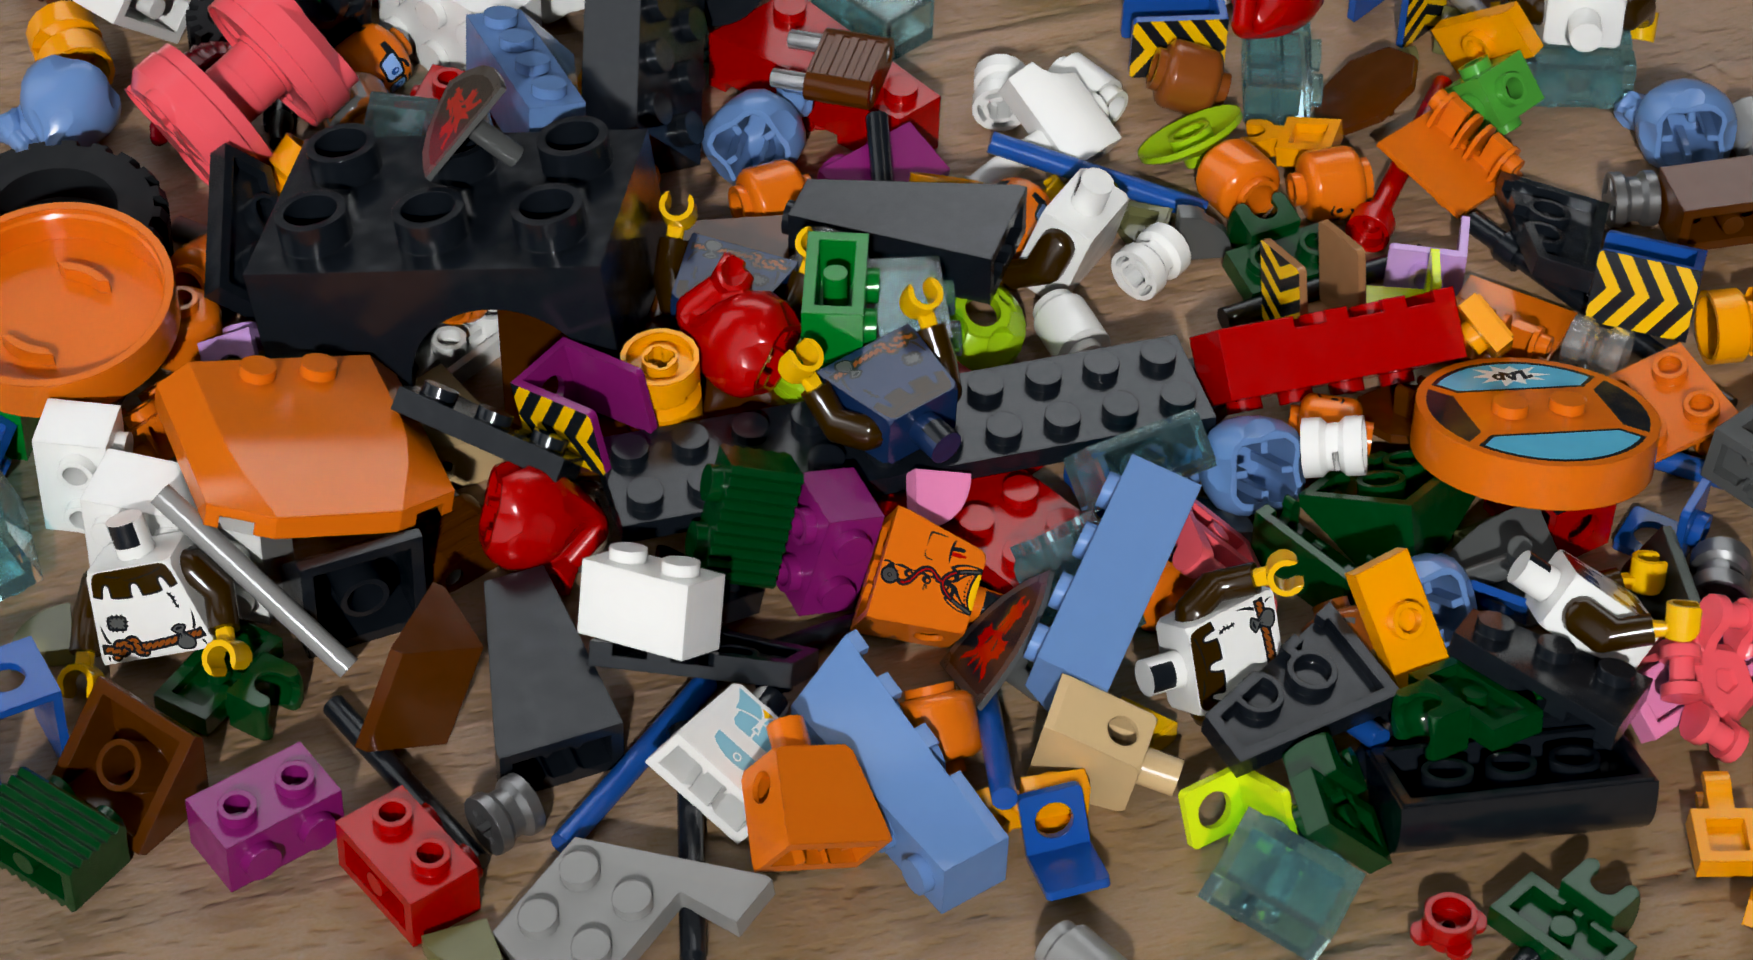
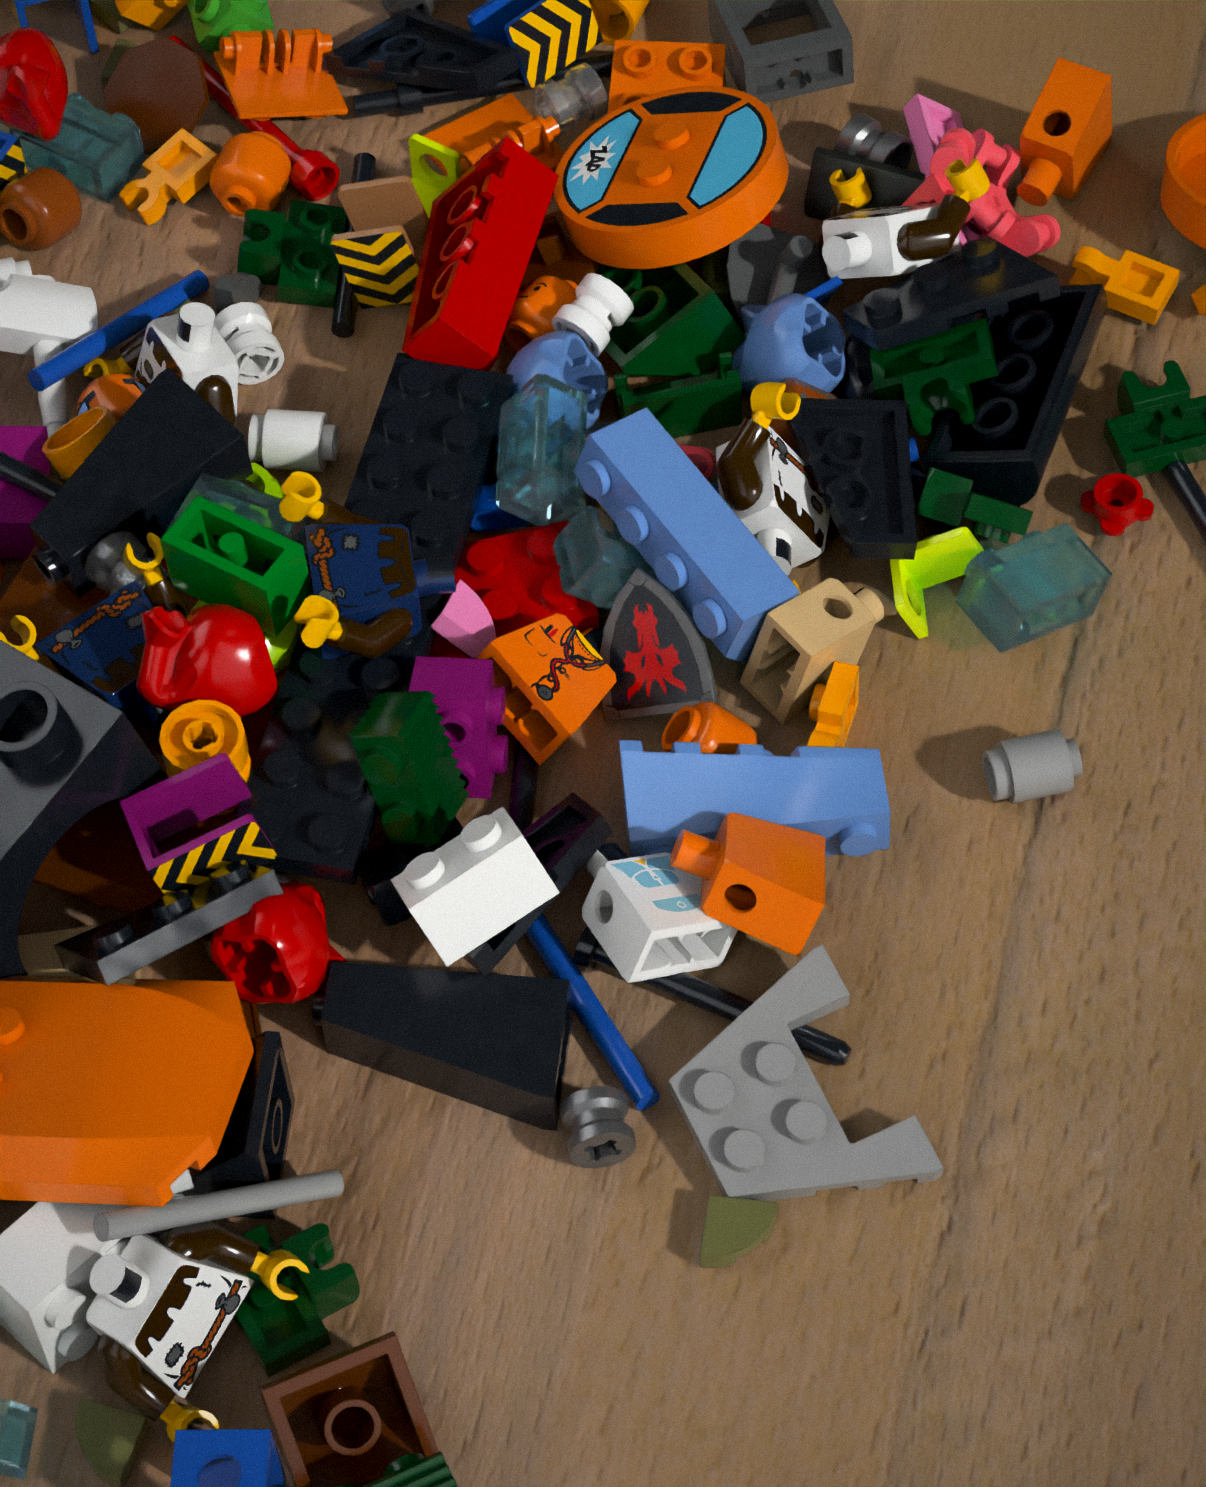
camera: 55 degrees left, 10 degrees up
magenta brick [185,741,344,893] -> none
black bar [323,695,490,871] -> none
red brick [335,785,483,947] -> none
reddish brown slope [355,582,484,752] -> none
blue bar [977,692,1018,810] -> none
blue bracket [1017,781,1111,901] -> none
lime dish [1137,104,1243,169] -> none
orange head [1195,138,1280,220] -> none
light orange plate [1345,547,1450,689] -> none
lavender bracket [1383,215,1471,297] -> none
light orange plate [1458,293,1514,358] -> none
blue bracket [1612,478,1713,558] -> none

